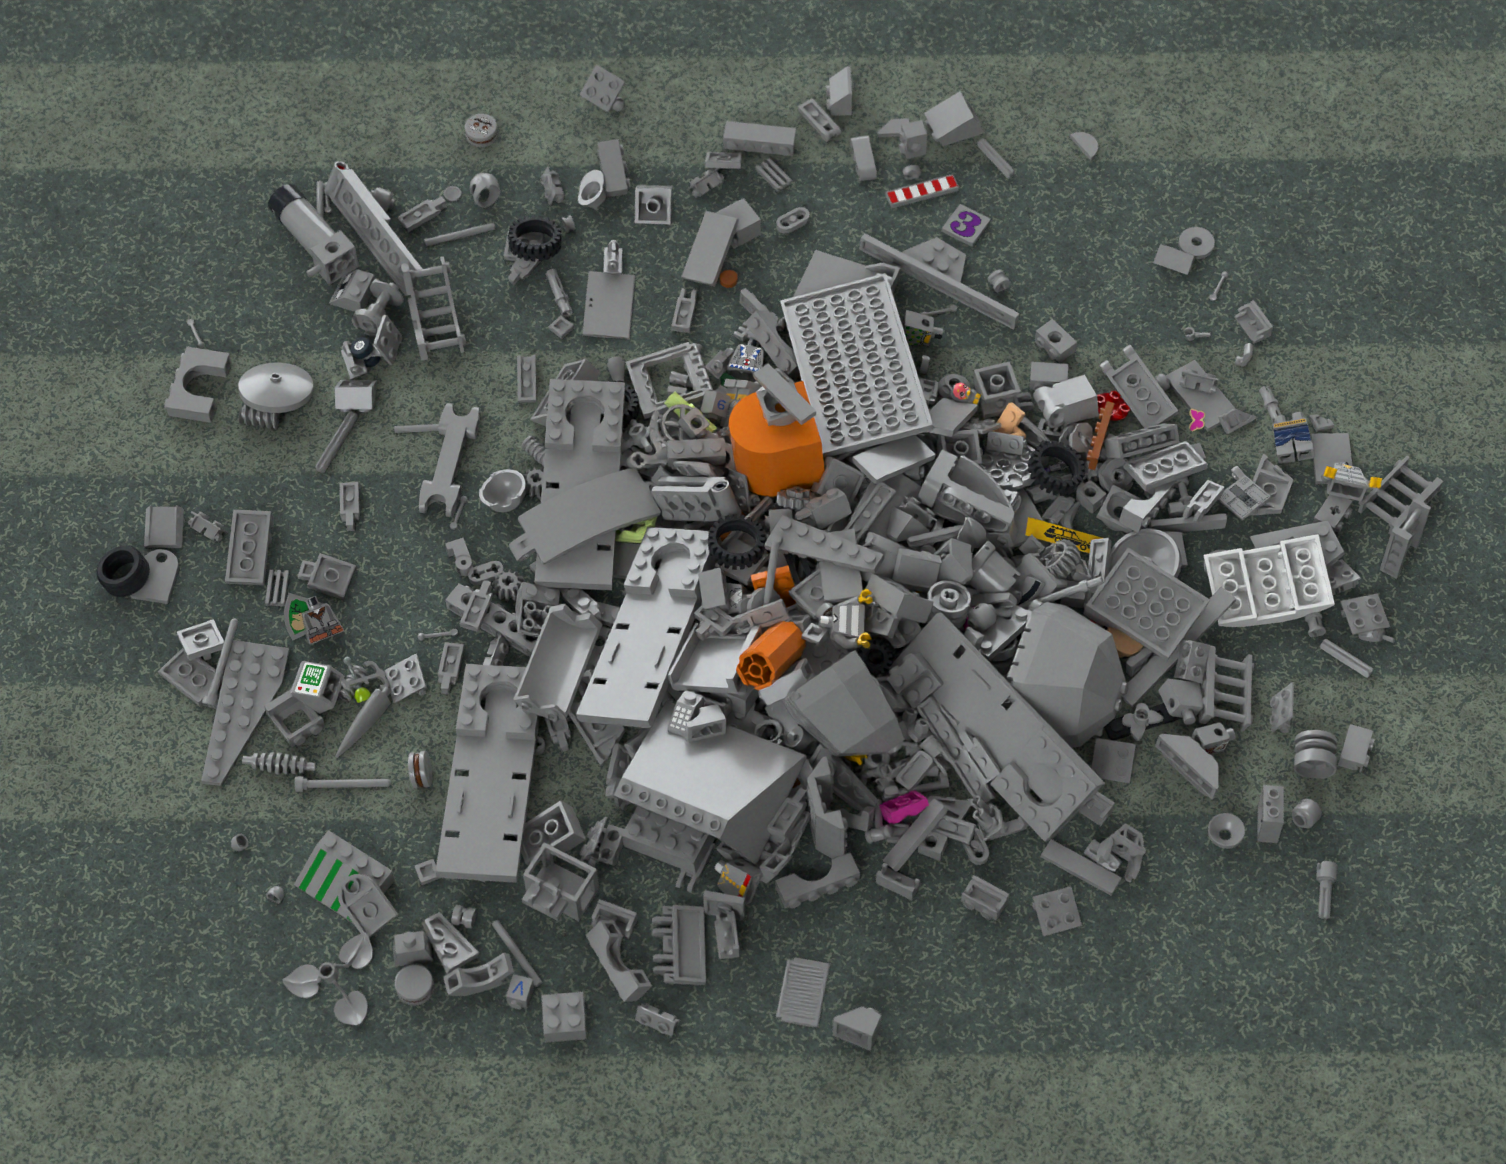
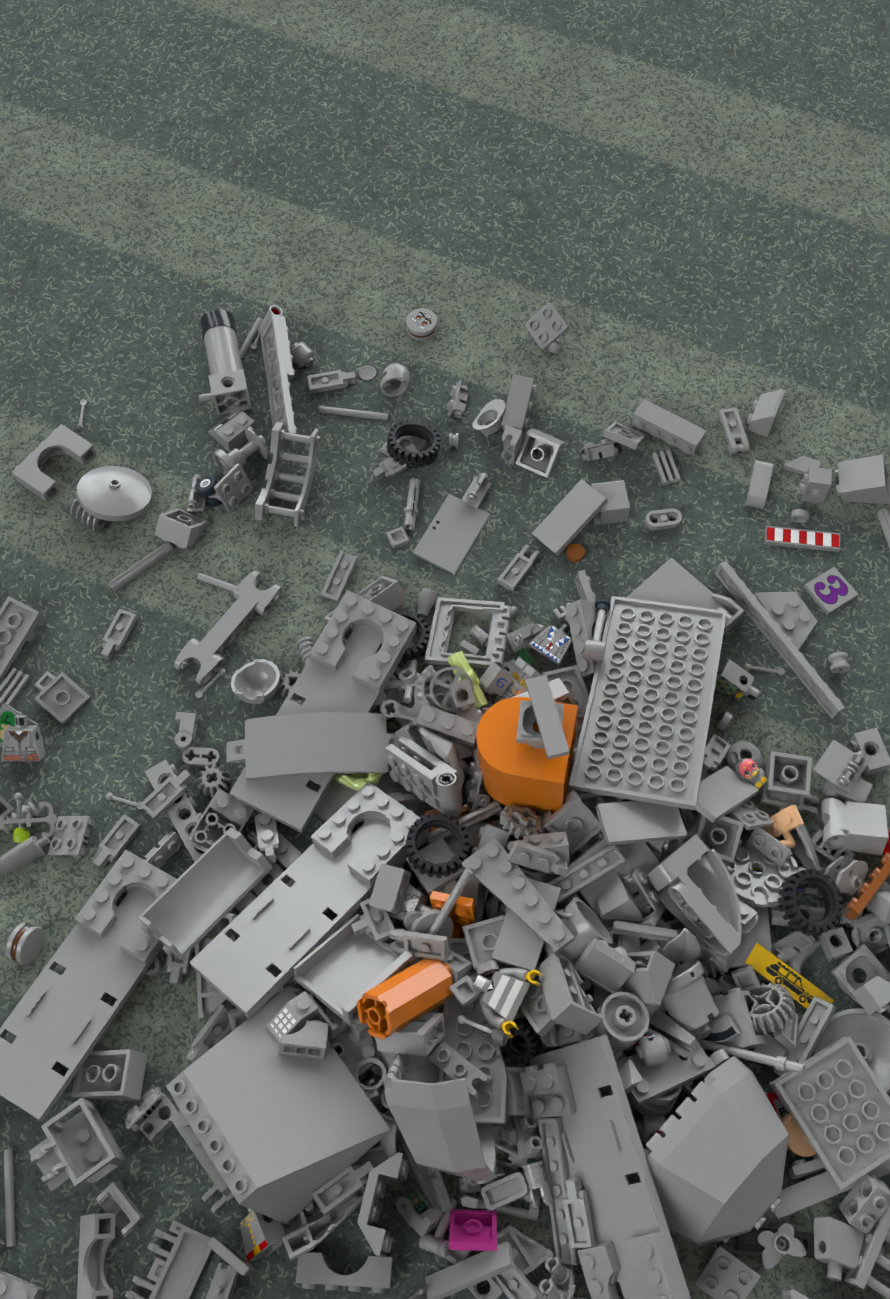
camera: 25 degrees right, 5 degrees up
none -> hinge [457,1015,510,1046]
none -> light grey hinge [501,425,522,465]
none -> light grey hinge [507,840,569,876]
none -> light grey piece [583,599,611,662]
none -> light grey hinge [812,740,869,793]

